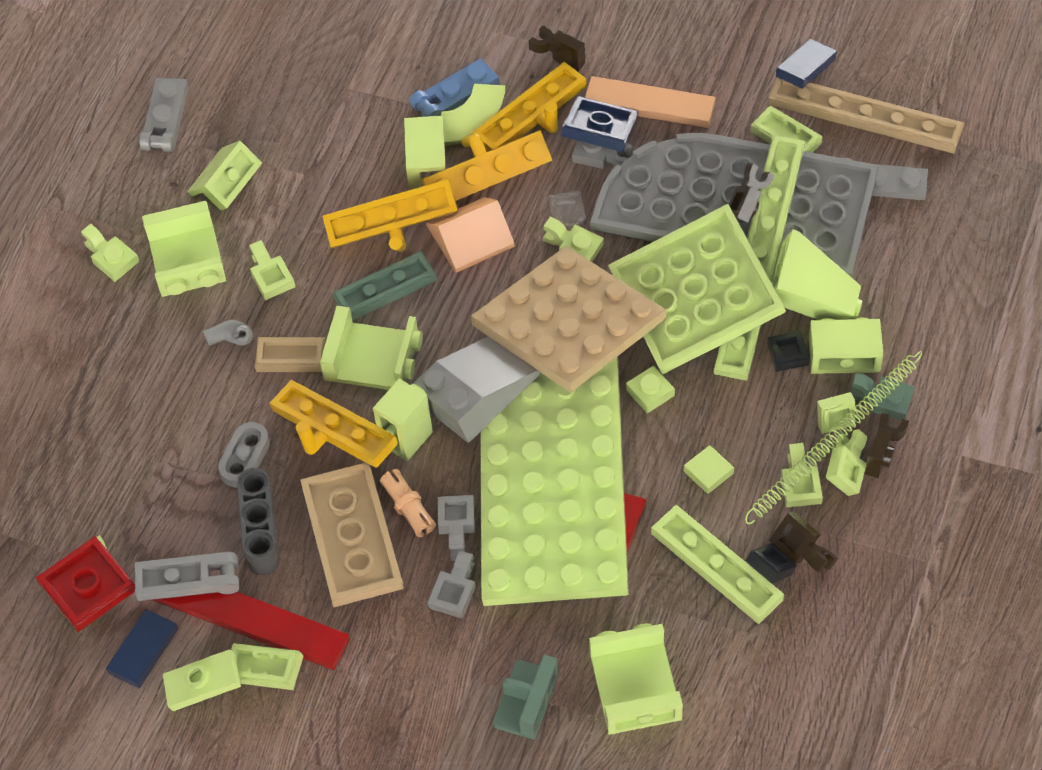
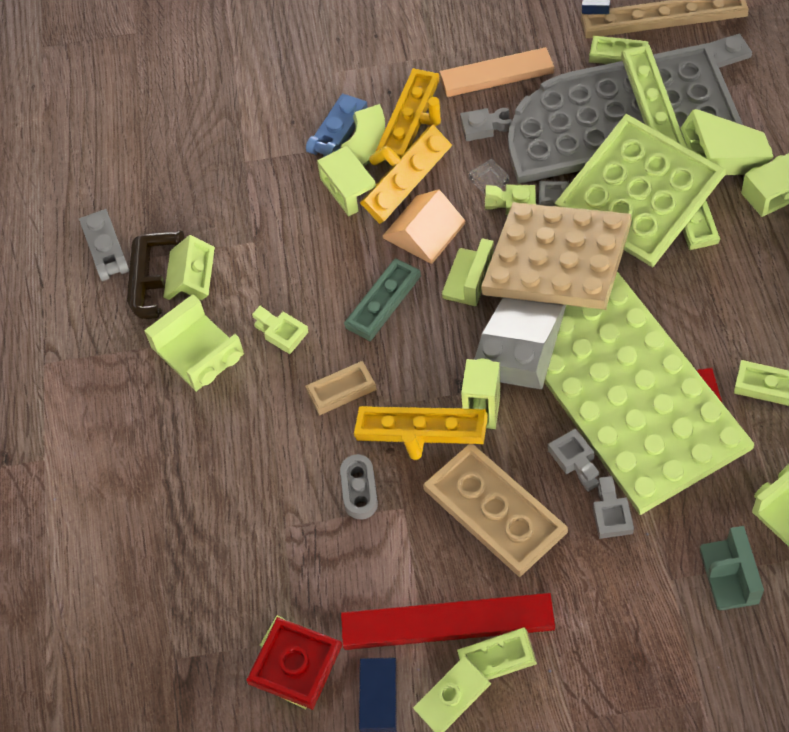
camera: 25 degrees left, 0 degrees up
yellowish green plate [81,224,139,282] -> none
light grey plate [135,552,239,601] -> none
light grey arm [202,319,253,346] -> none
dark grey beam [237,468,280,575] -> none
yellowish green panel [320,306,423,390] -> none
yellow plate [322,179,459,252] -> none
light nougat pin [380,469,436,537] -> none
dark brown plate [528,25,585,71] -> none
dark blue tile [561,96,639,152] -> none
yellowish green plate [626,366,675,414] -> none
yellowish green tile [684,445,734,494] -> none
plate [729,163,775,223] -> none
black tile [767,331,810,372] -> none
none -> dark brown piece [127,230,184,319]
none -> yellowish green panel [442,238,494,306]
none -> light grey tile [539,181,569,206]

